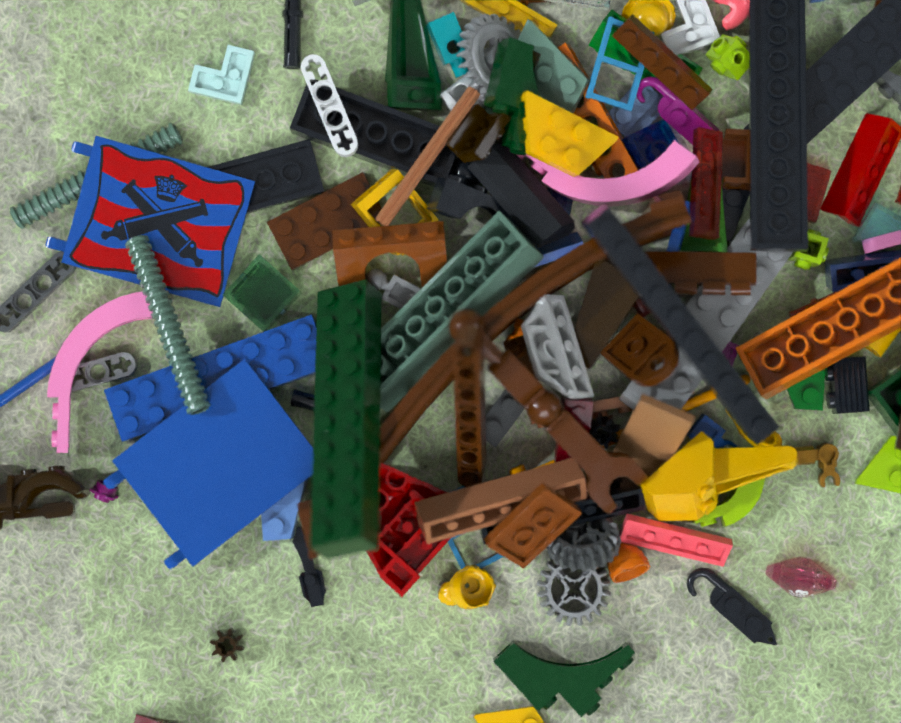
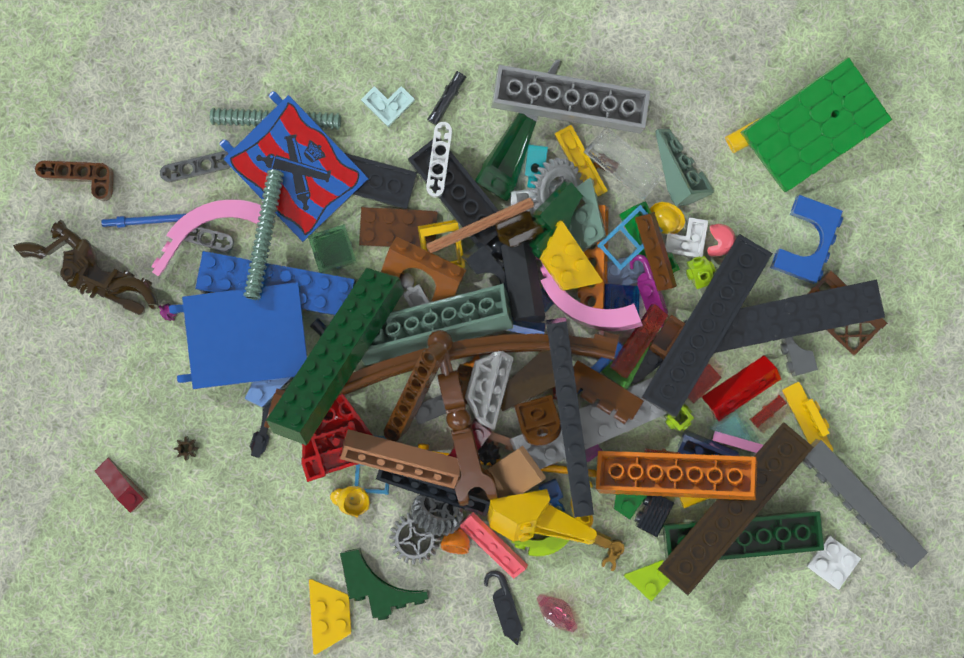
camera: 25 degrees right, 0 degrees up
dark orange plate [484,482,582,569] -> none

